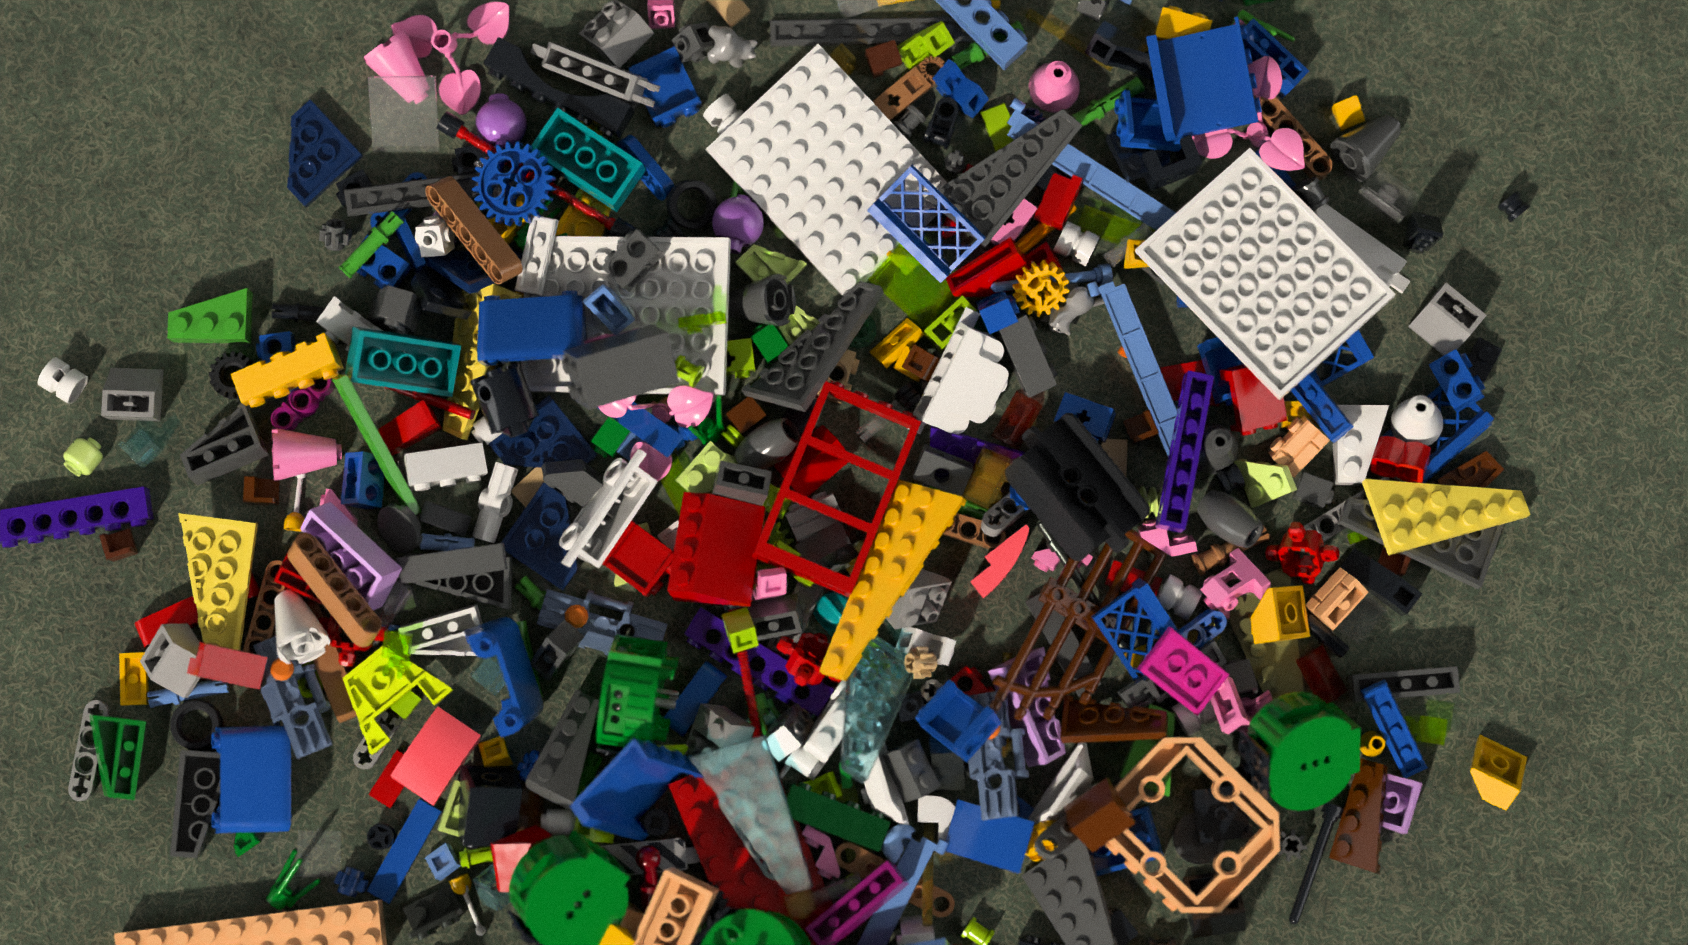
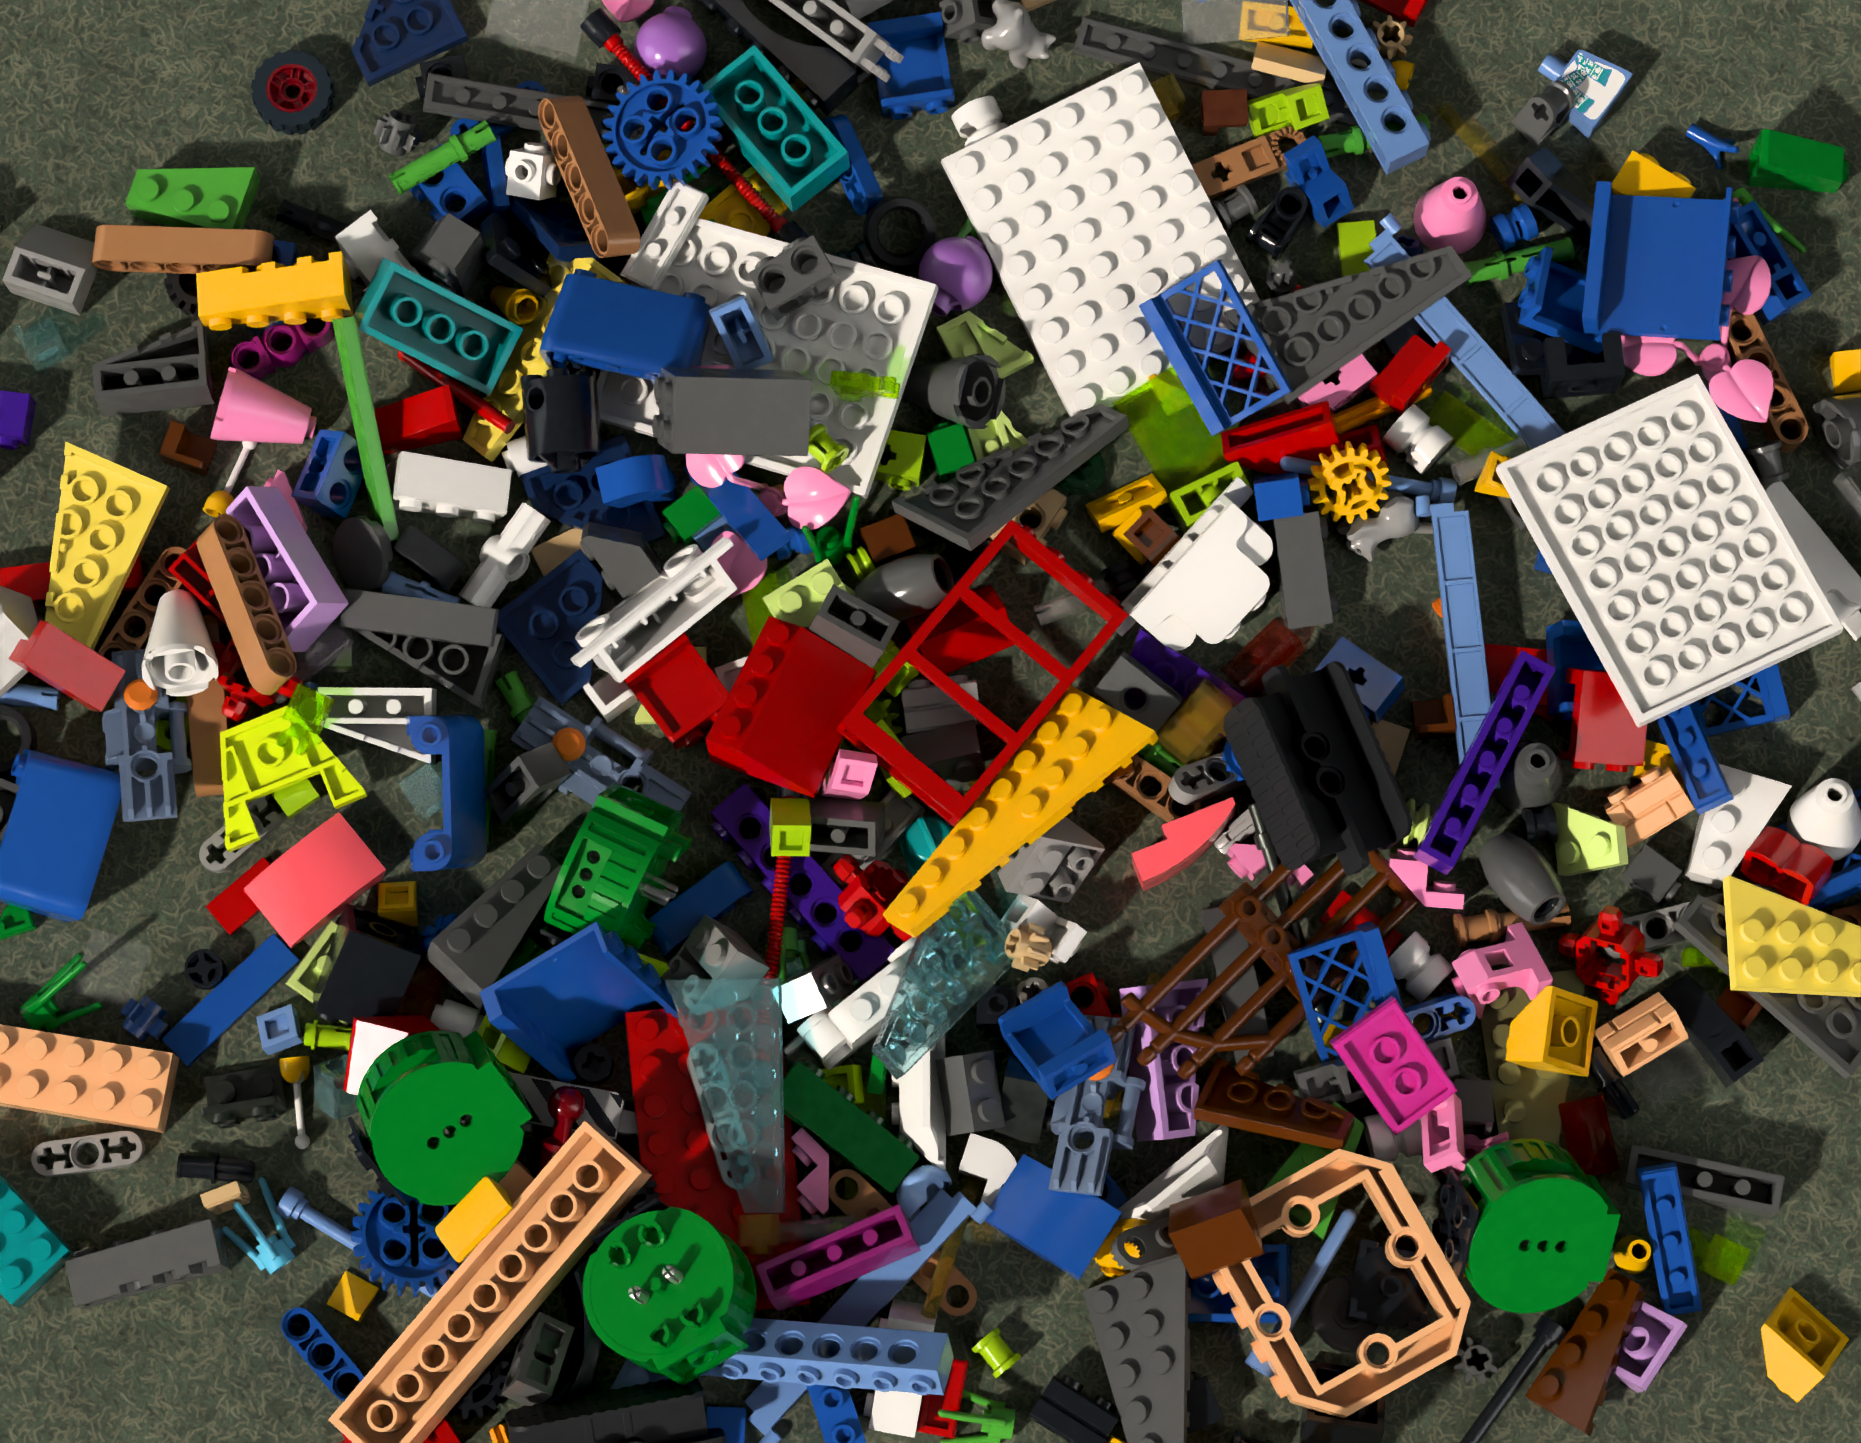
camera: 15 degrees right, 5 degrees down
none -> medium nougat beam [92,225,274,274]
none -> black wheel [251,49,335,135]
none -> yellow cone [490,285,539,325]
none -> white panel [582,674,638,723]
none -> blue brick [595,454,676,509]
none -> light grey axle [1214,808,1256,854]
none -> medium blue piece [1245,1209,1357,1378]
none -> tan tile [1251,41,1327,86]
none -> blue wheel [1489,203,1539,251]

